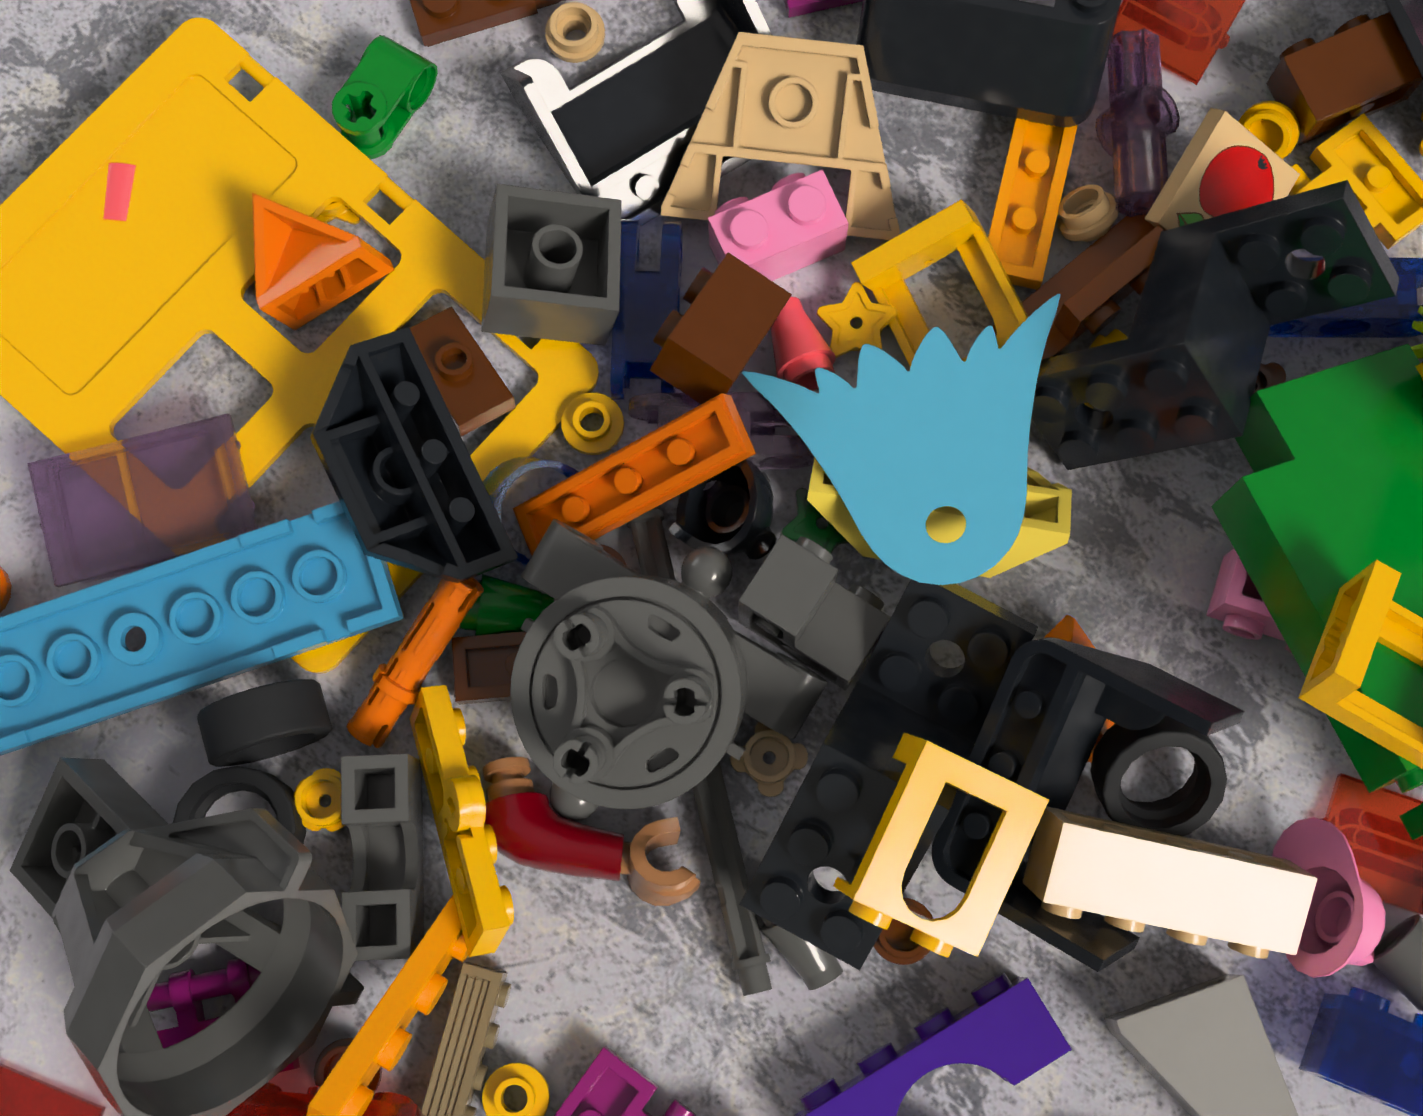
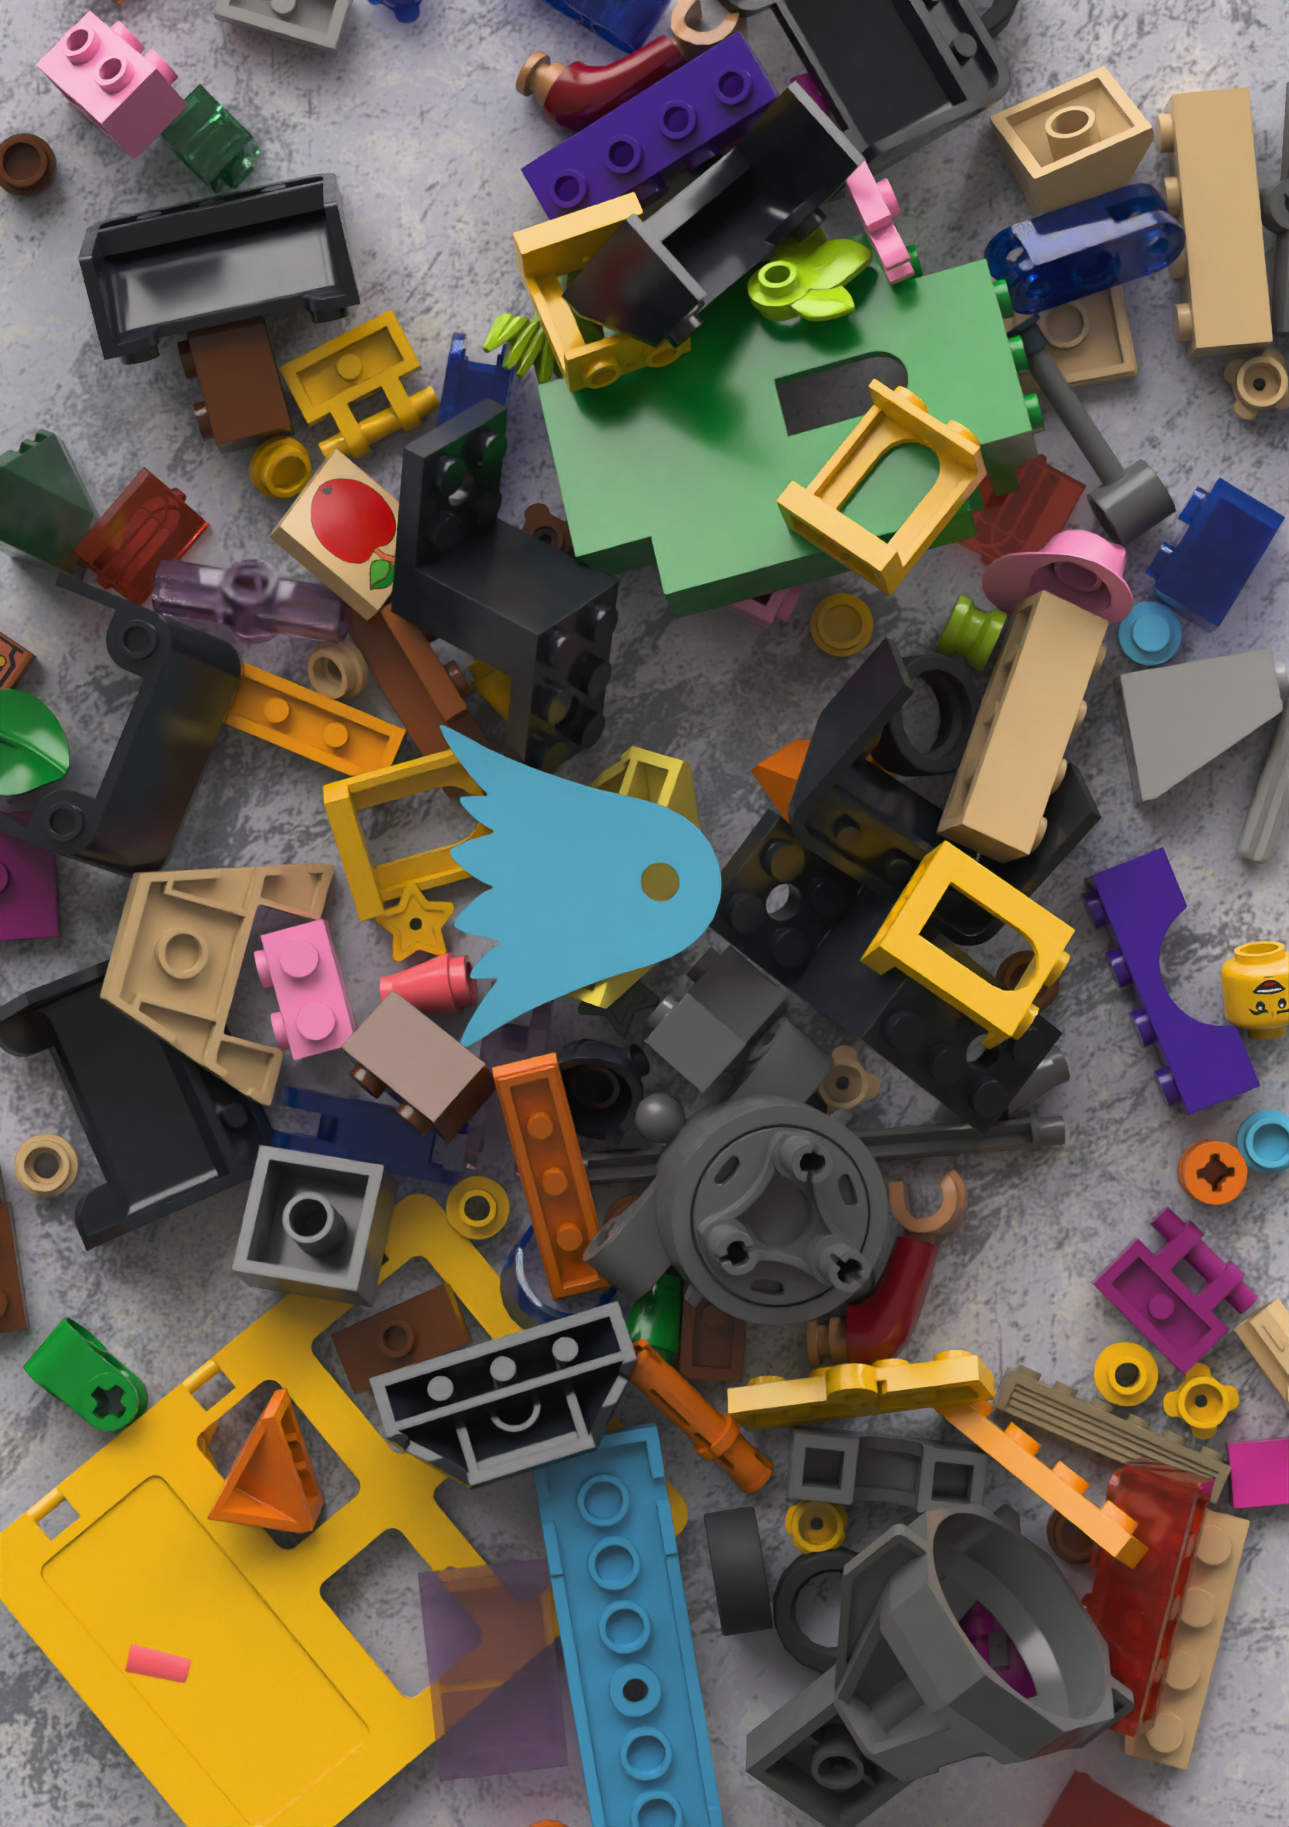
camera: 85 degrees left, 10 degrees up
none -> yellow plate [810,593,874,657]
none -> lime wheel [935,594,1007,672]
none -> medium azure plate [1117,602,1182,666]

